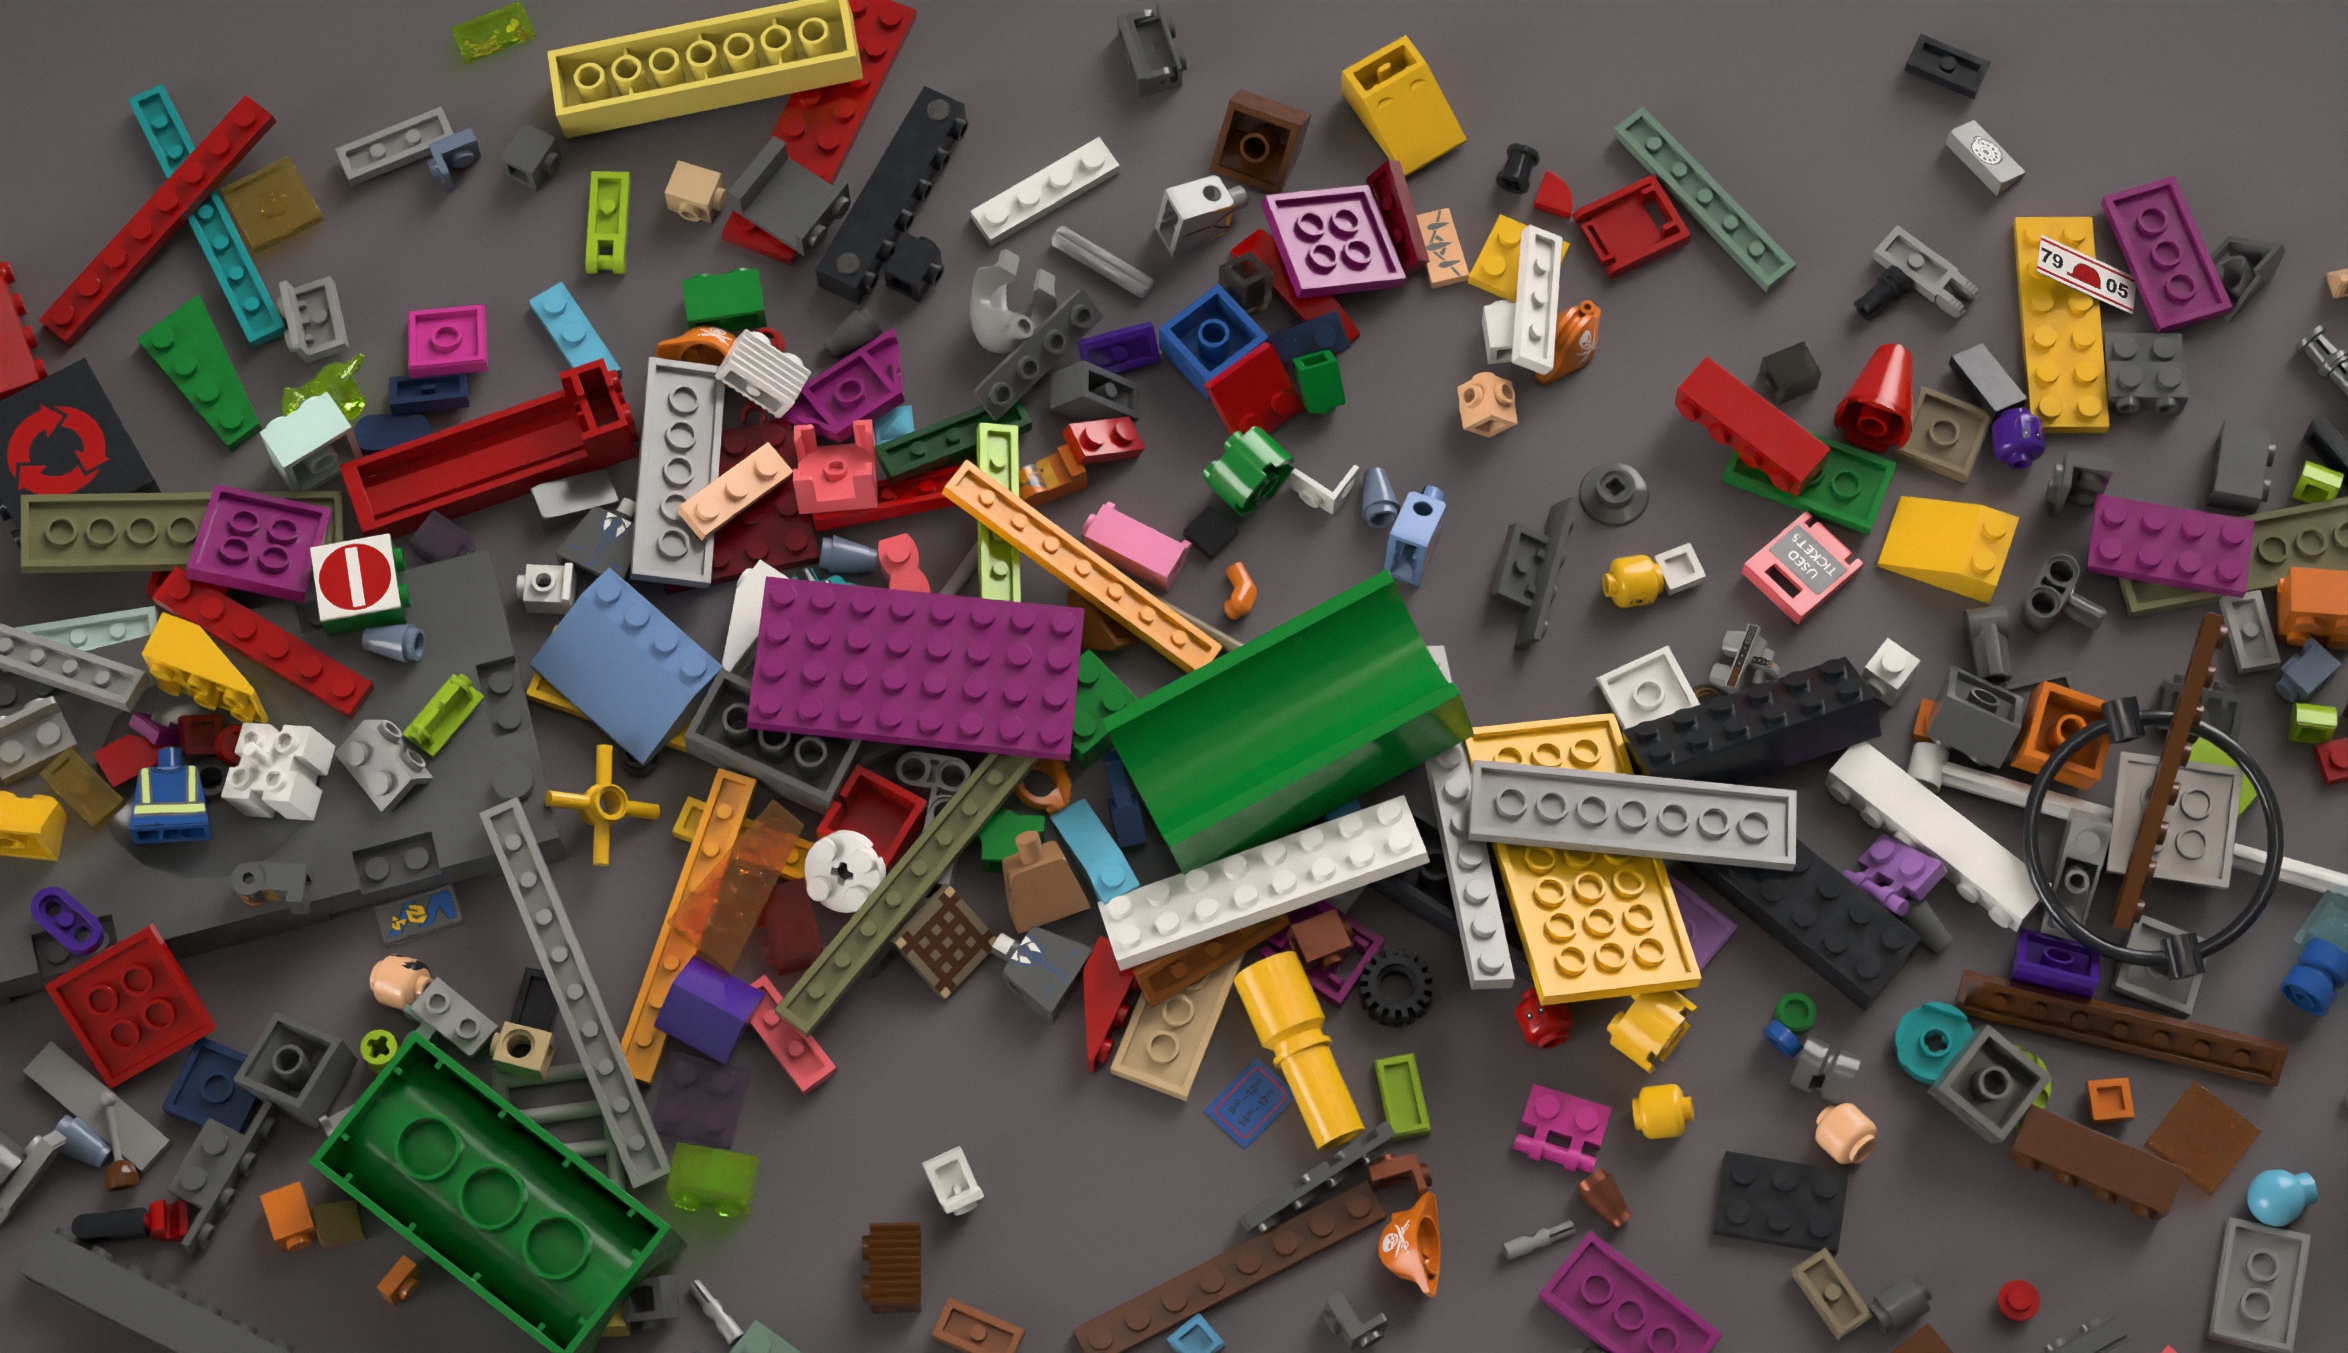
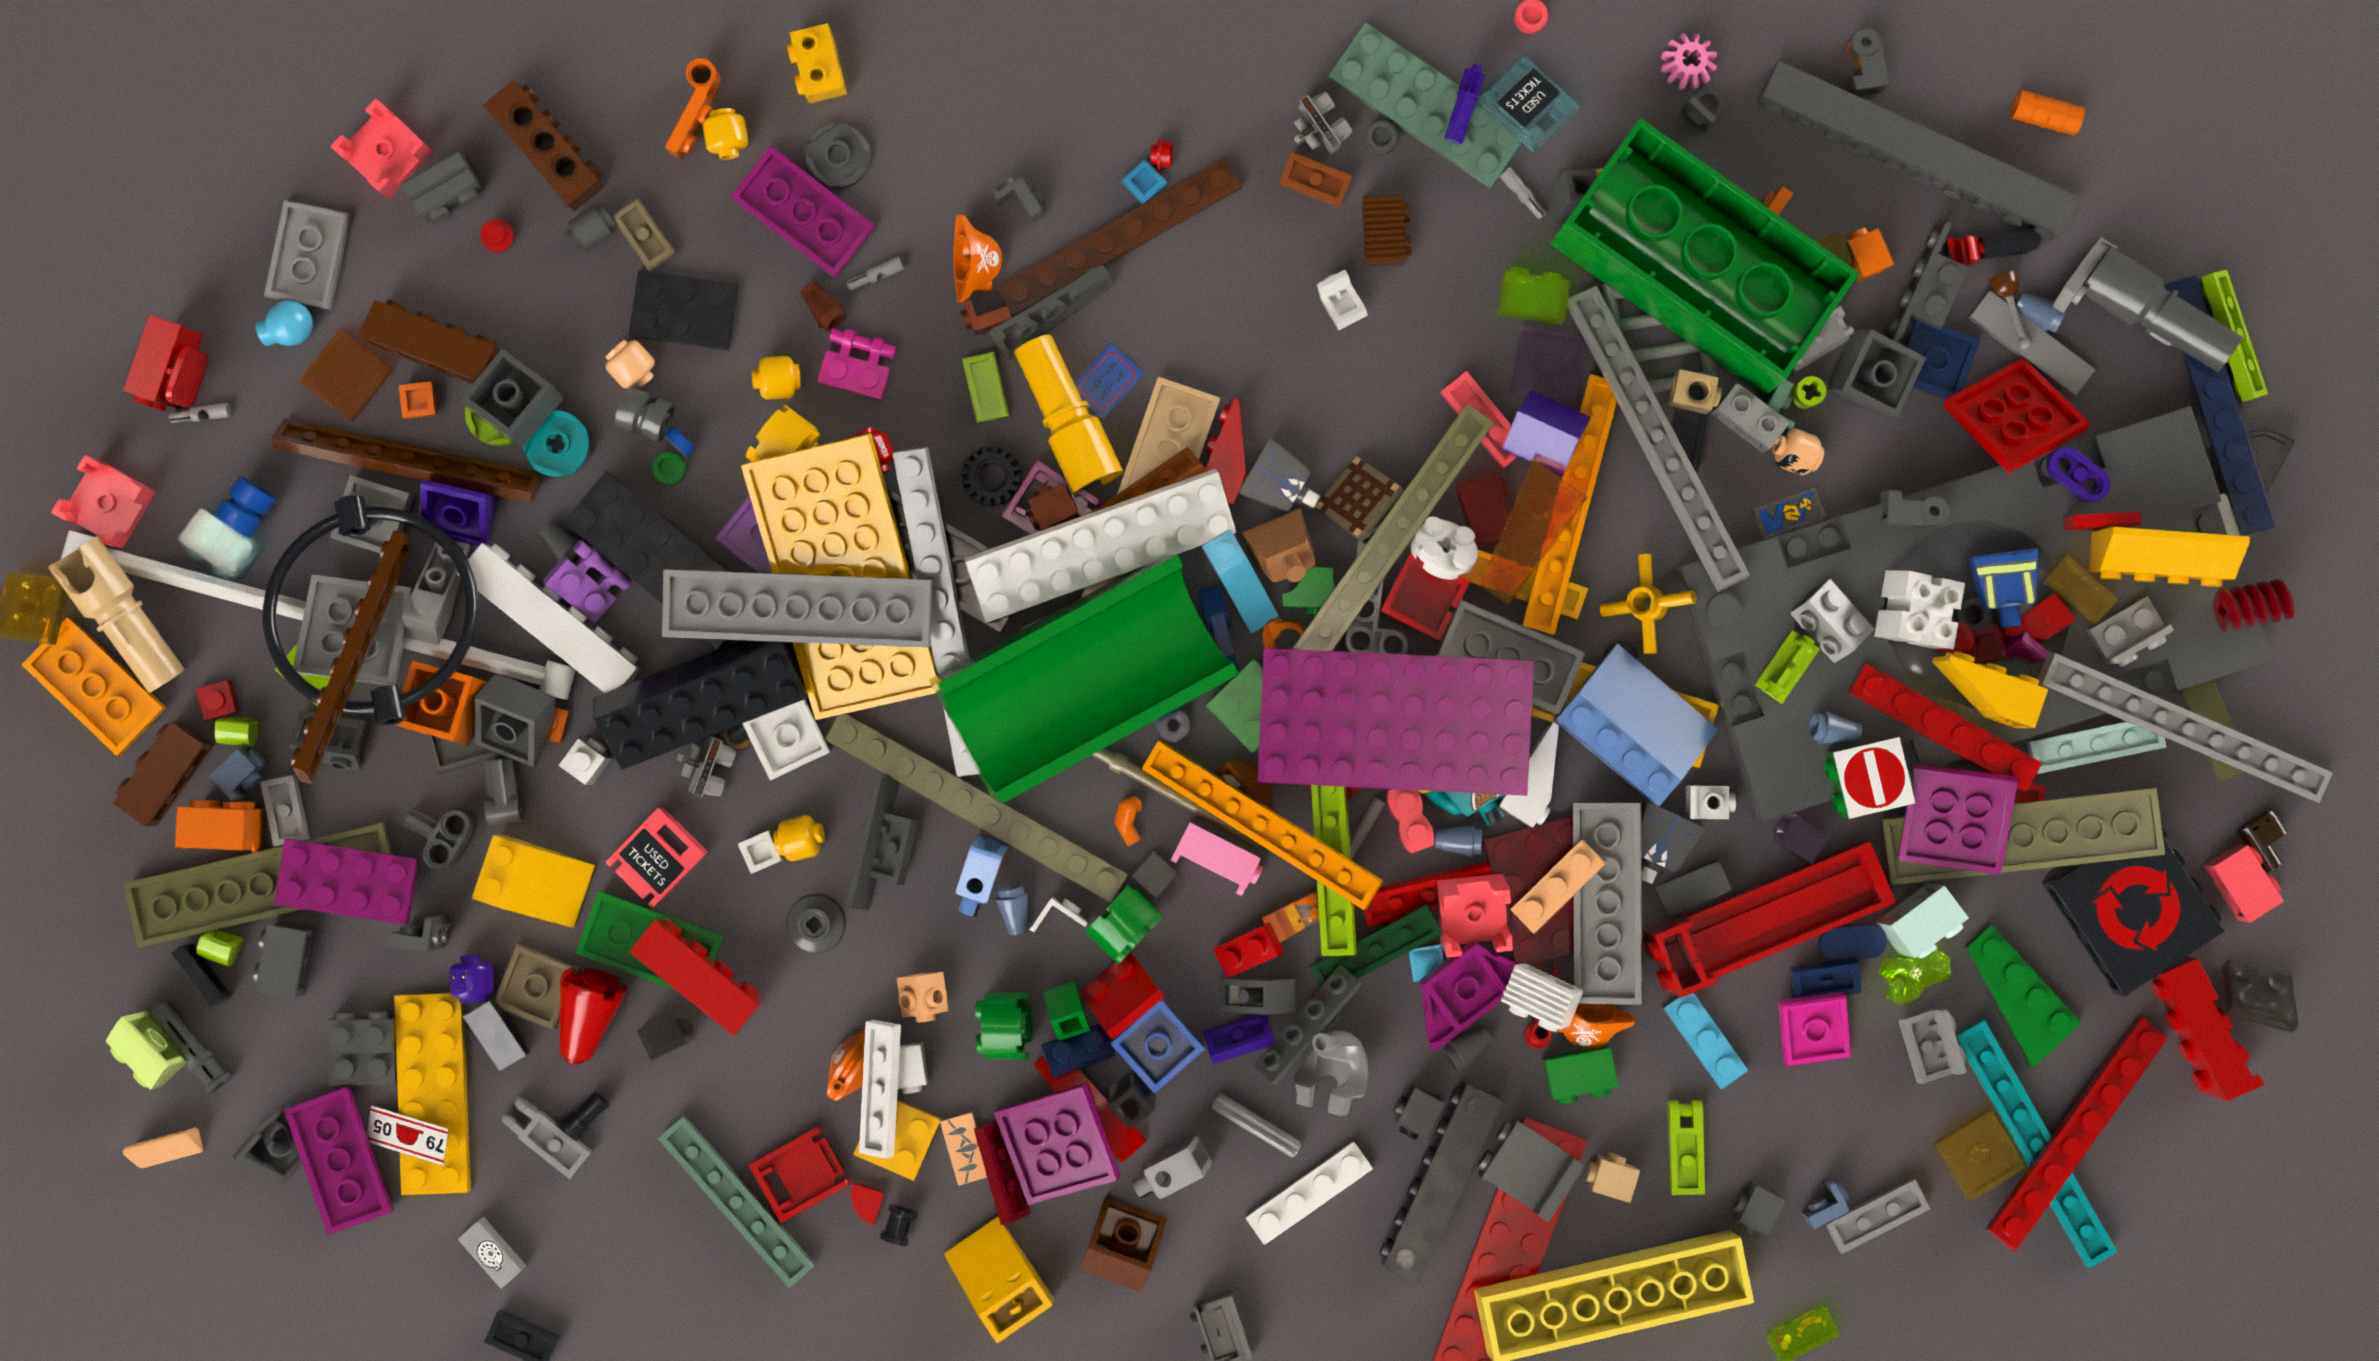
camera: 175 degrees right, 20 degrees up
none -> olive plate [825,713,1128,903]
none -> green brick [975,992,1033,1060]
none -> red tile [2063,511,2142,531]

